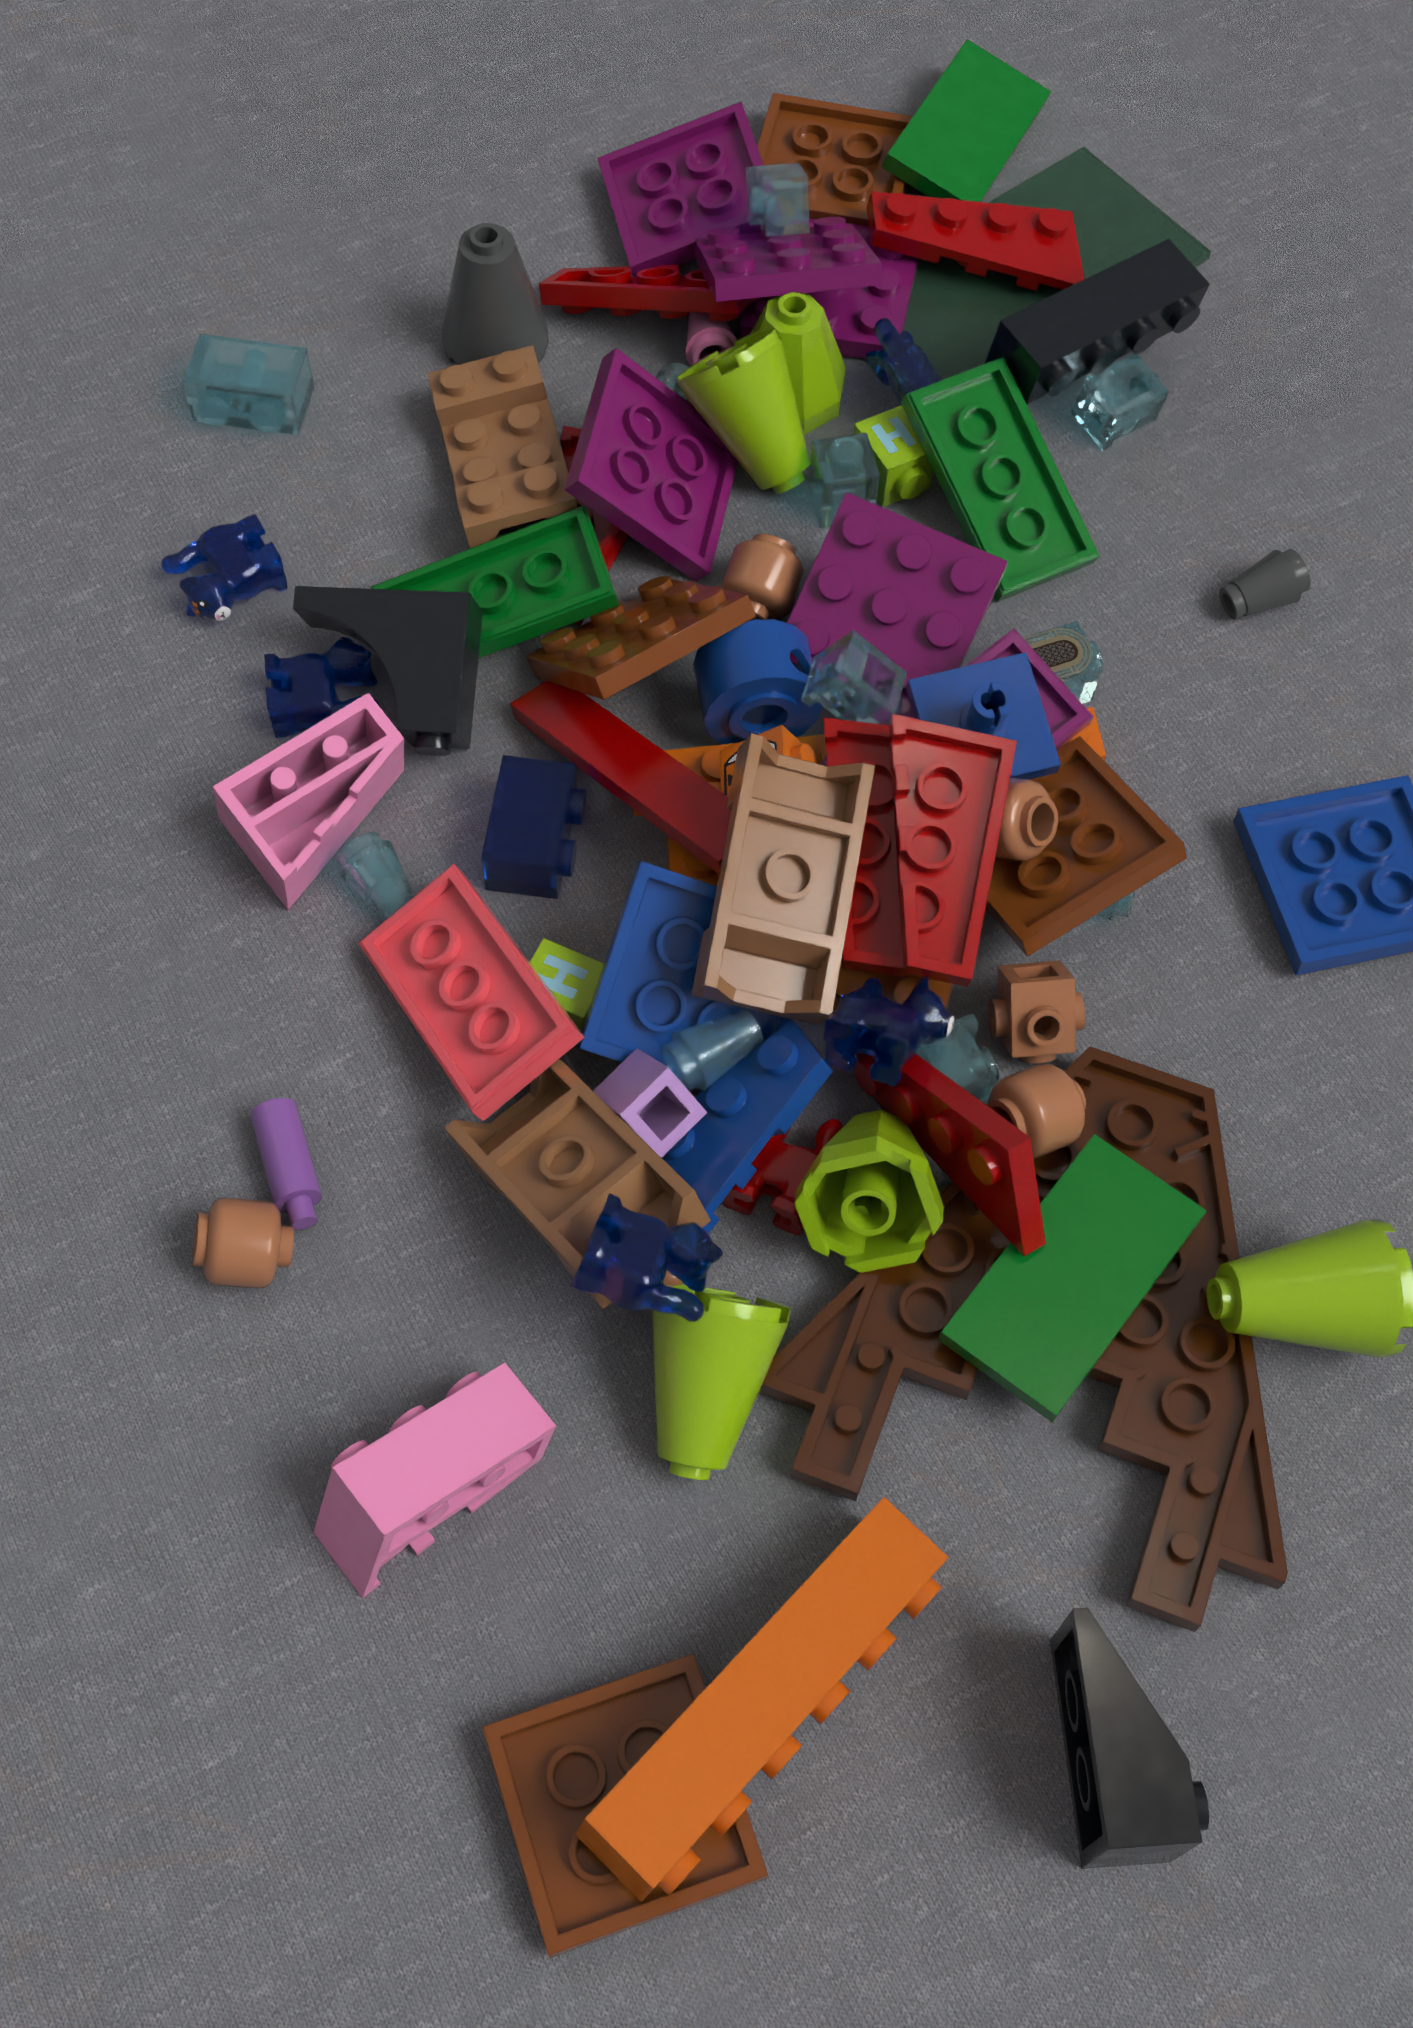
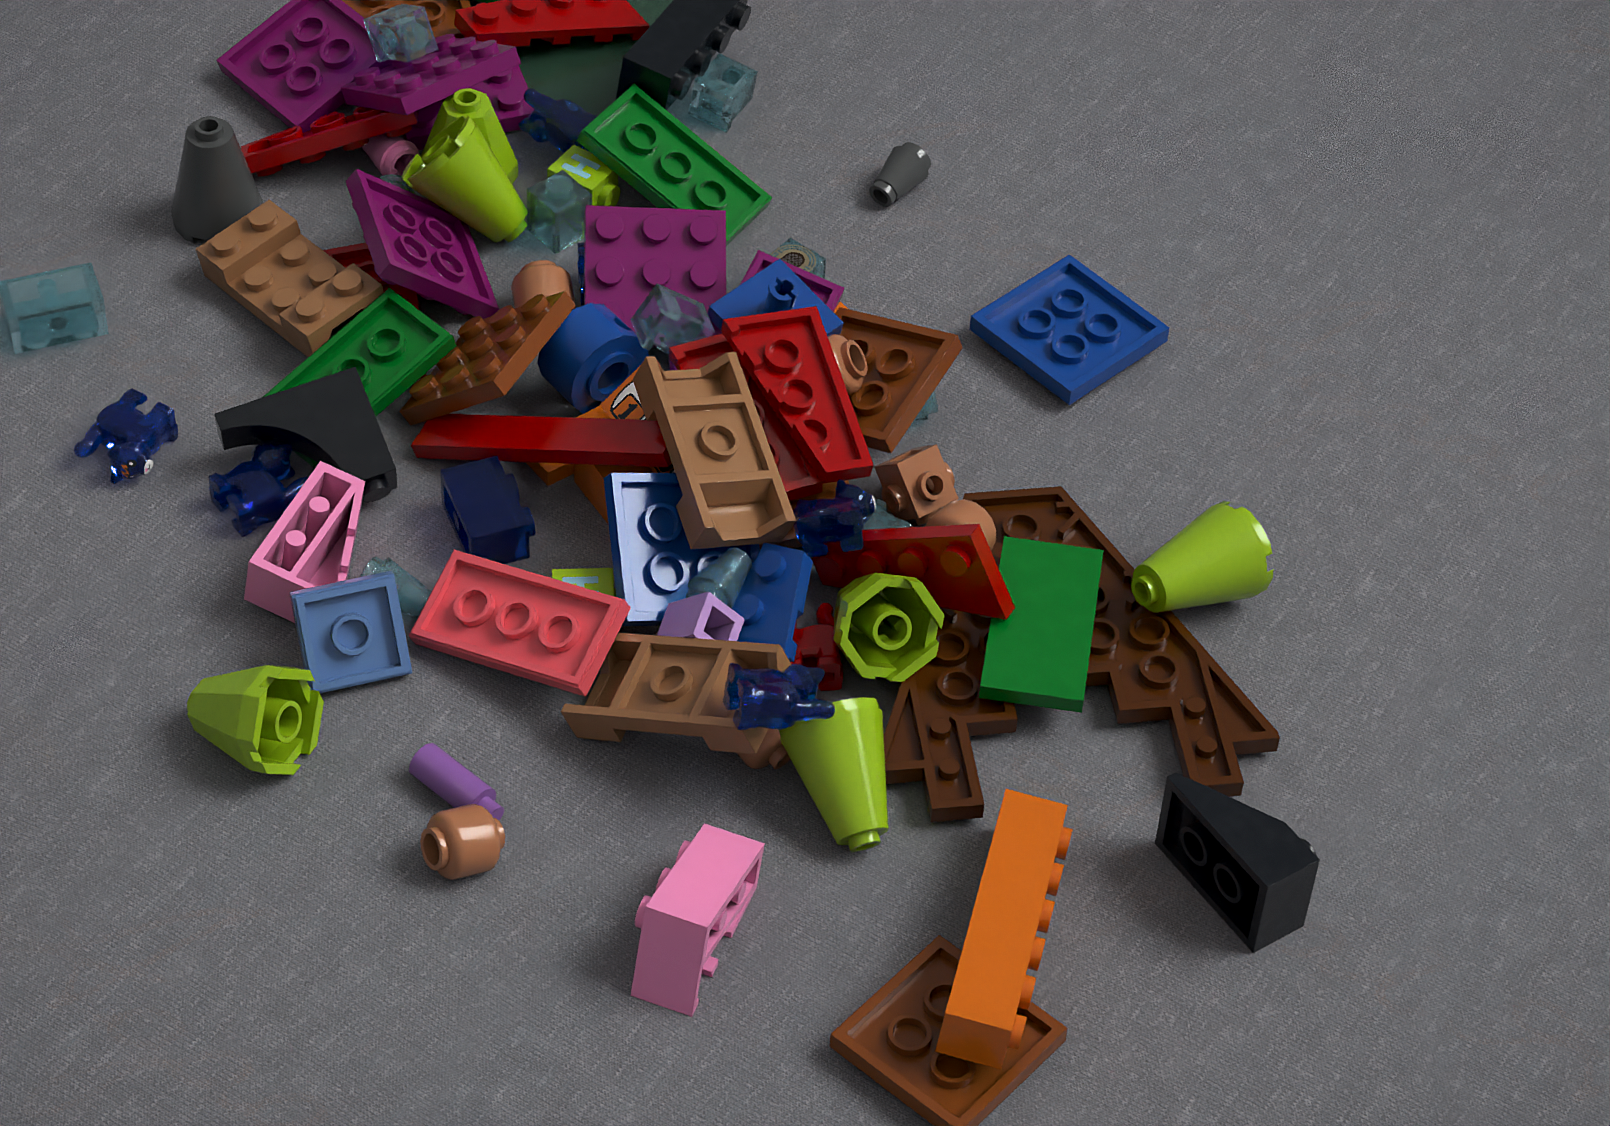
camera: 30 degrees left, 15 degrees down
none -> lime cone [187,665,324,775]
none -> medium blue plate [289,571,412,693]

